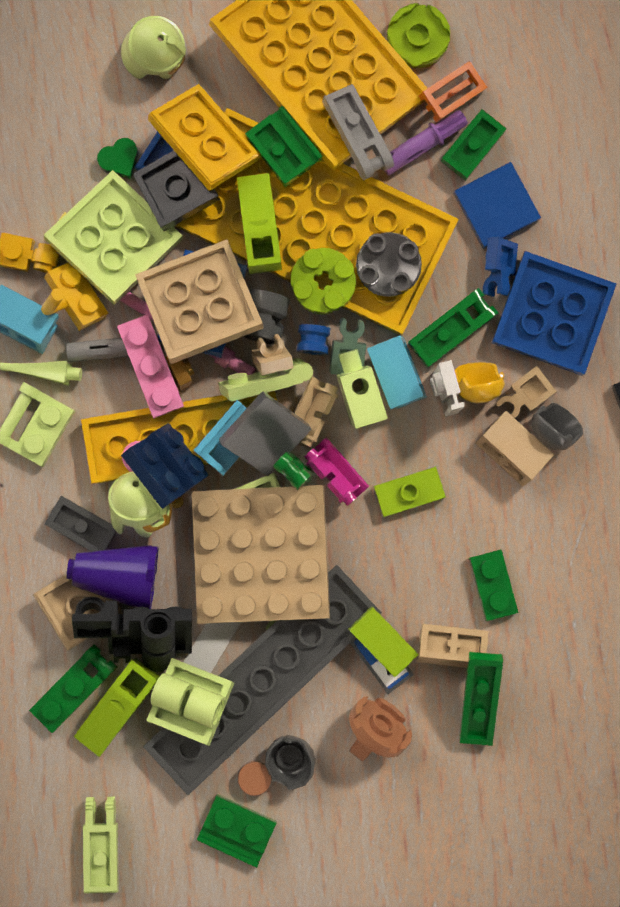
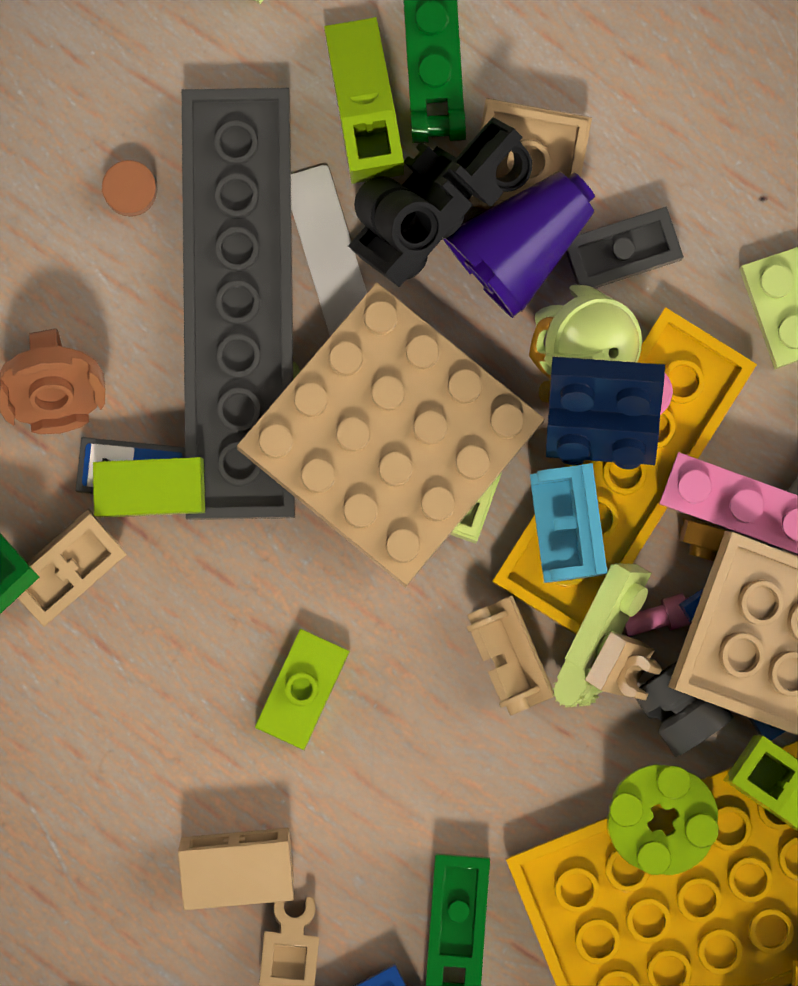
camera: 135 degrees right, 0 degrees up
yellowish green plate [146,658,234,746] -> none
green plate [197,794,277,868] -> none
dark grey tile [219,391,312,476] -> none
dark grey hair [265,735,316,790] -> none
green plate [273,452,316,490] -> none
blue wheel [296,324,331,356] -> none
dark pink hinge [304,437,369,506] -> none
sand green plate [329,318,367,375] -> none
yellowish green torso [337,349,388,429] -> none
flat silver dish [356,232,422,297] -> none
medium azure hinge [367,335,427,410] -> none
white plate [430,360,465,417] -> none
yellow hair [454,362,505,404] -> none
green plate [469,549,519,621] -> none
dark grey hair [531,403,583,450] -> none

